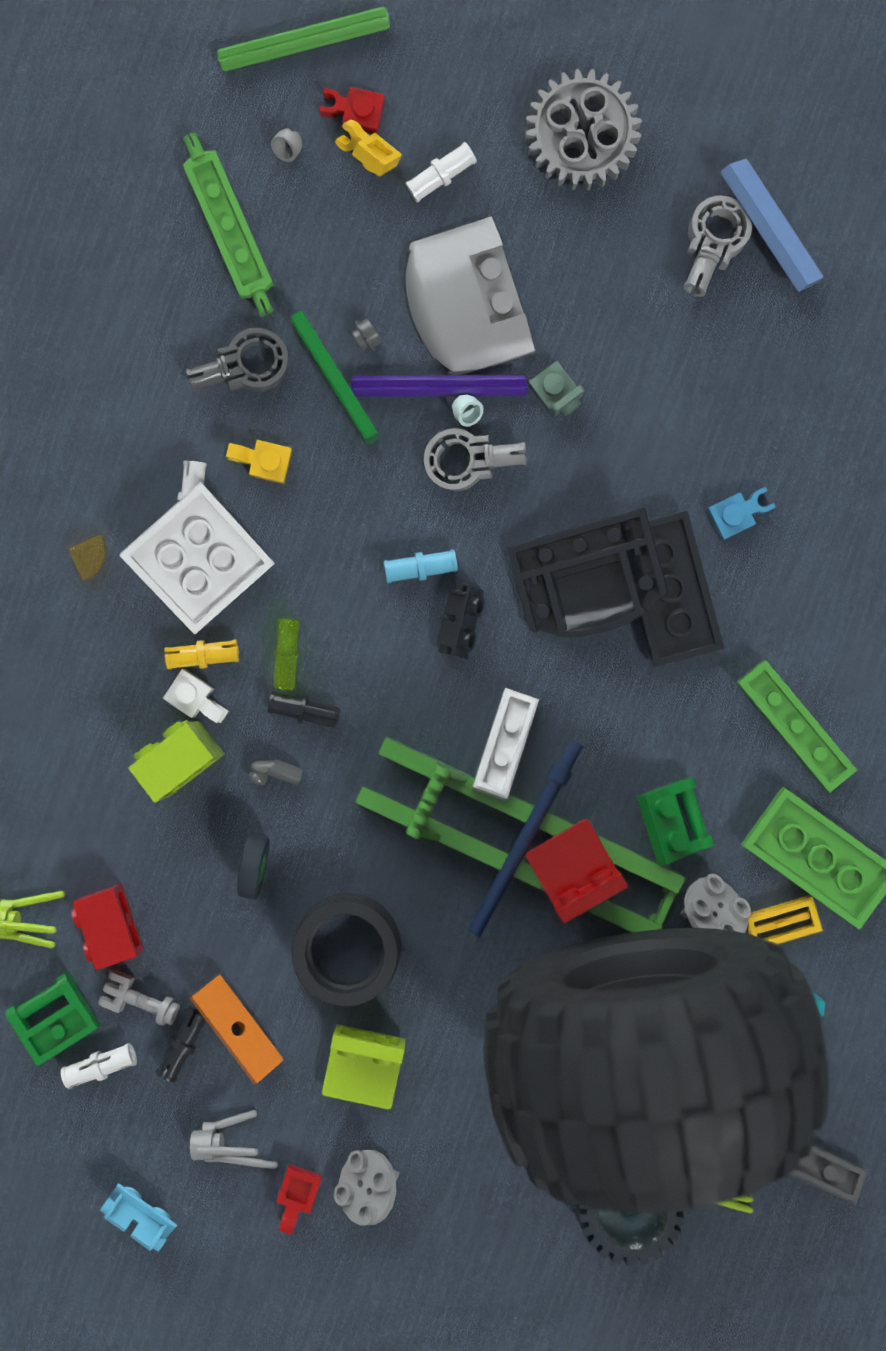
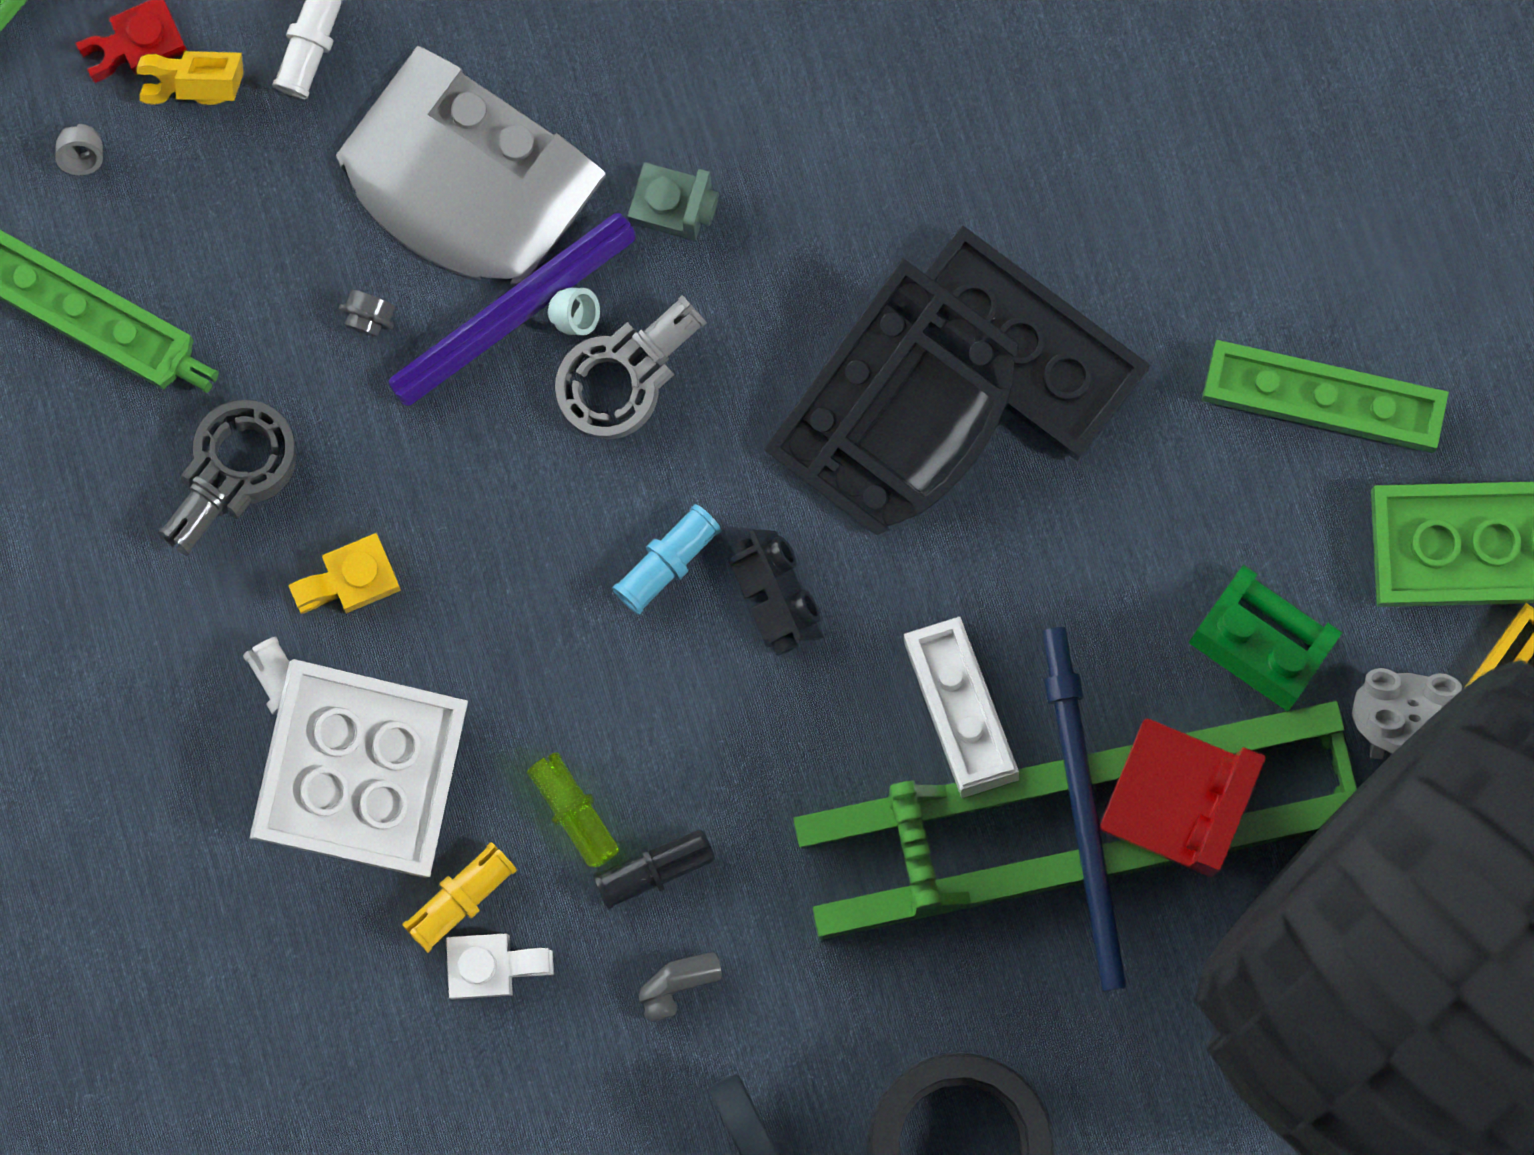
camera: 35 degrees left, 10 degrees down
clear yellow tile [68,534,107,582] -> none
lime brick [128,720,225,803] -> none
green tile [290,310,379,445] -> none
dark azure plate [706,486,776,541] -> none

